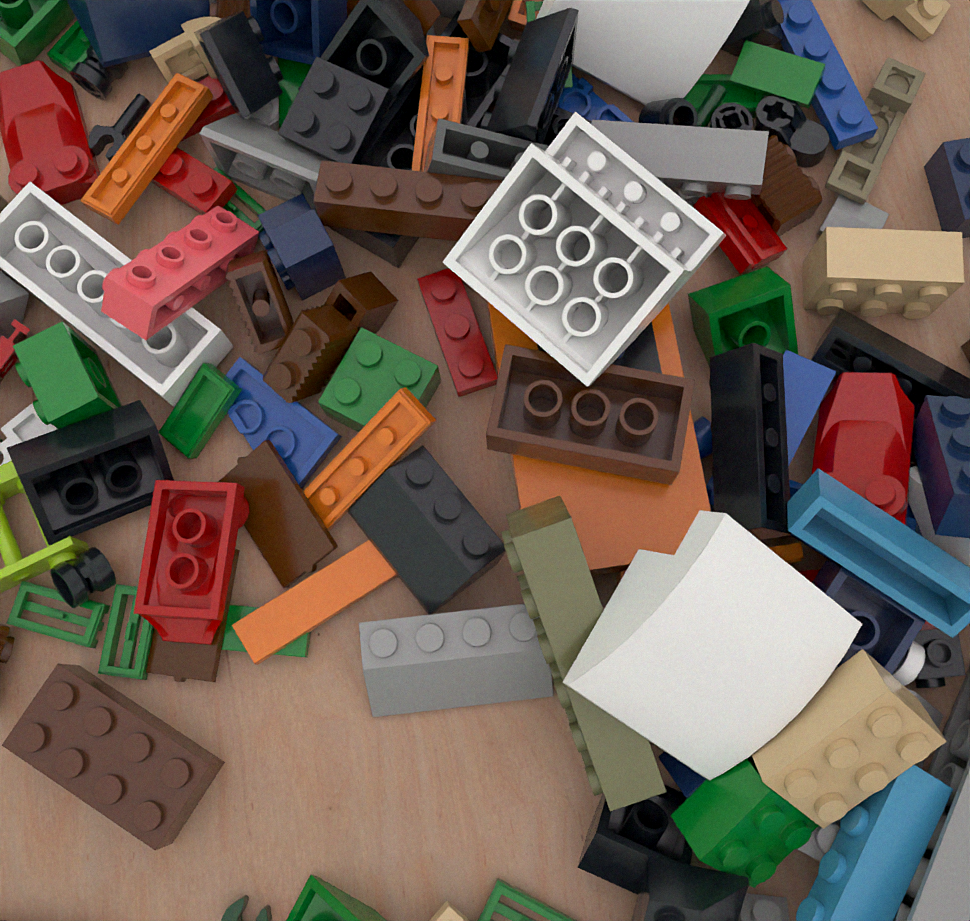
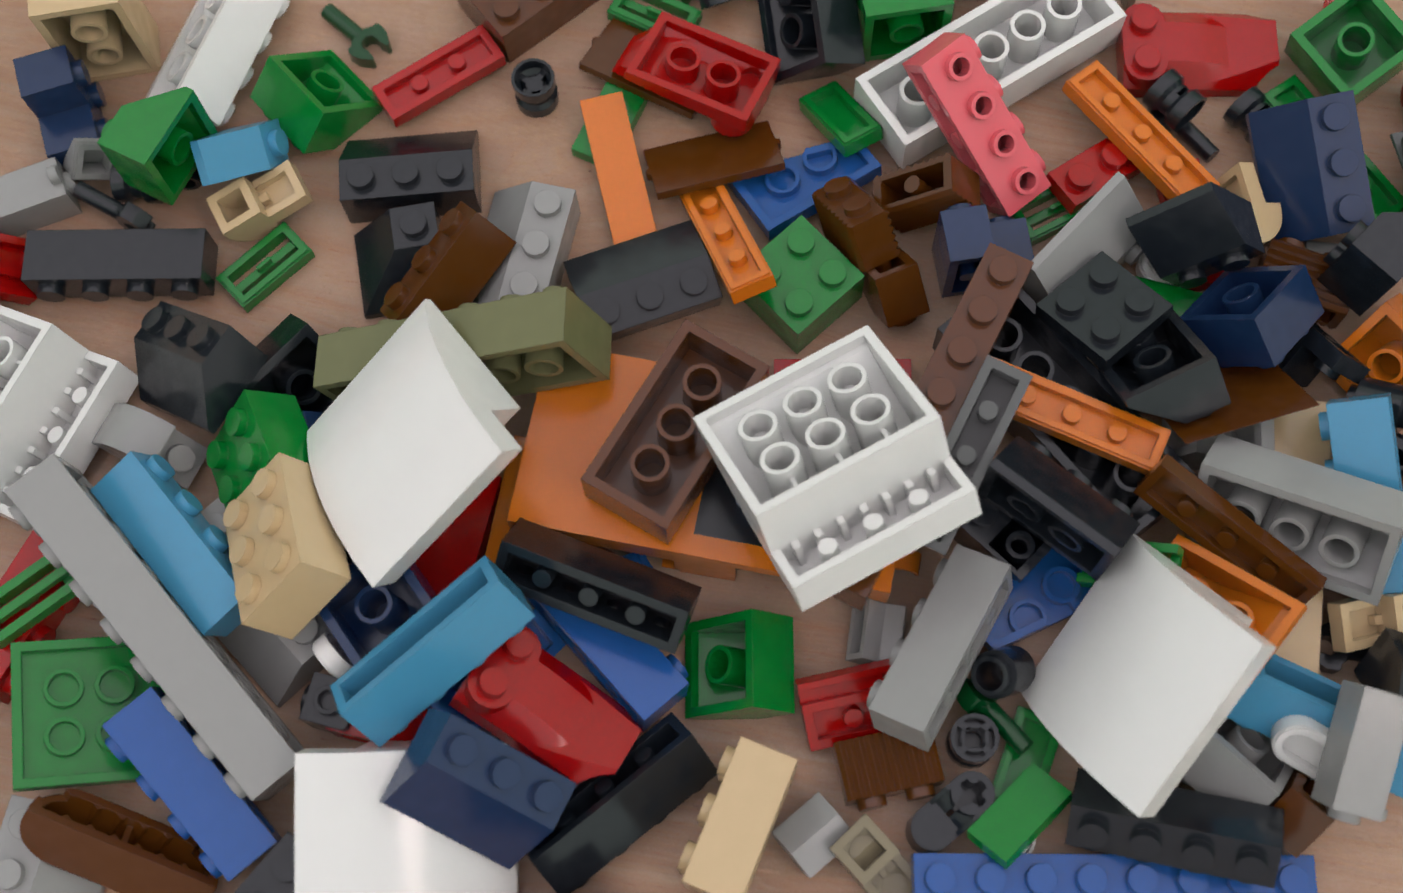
camera: 110 degrees right, 5 degrees down
none -> black slope [339,130,482,223]
none -> black slope [354,201,441,319]
none -> red plate [371,24,506,128]
none -> reddish brown brick [379,201,517,320]
none -> black wheel [511,58,559,118]
none -> black wheel [1142,68,1207,132]

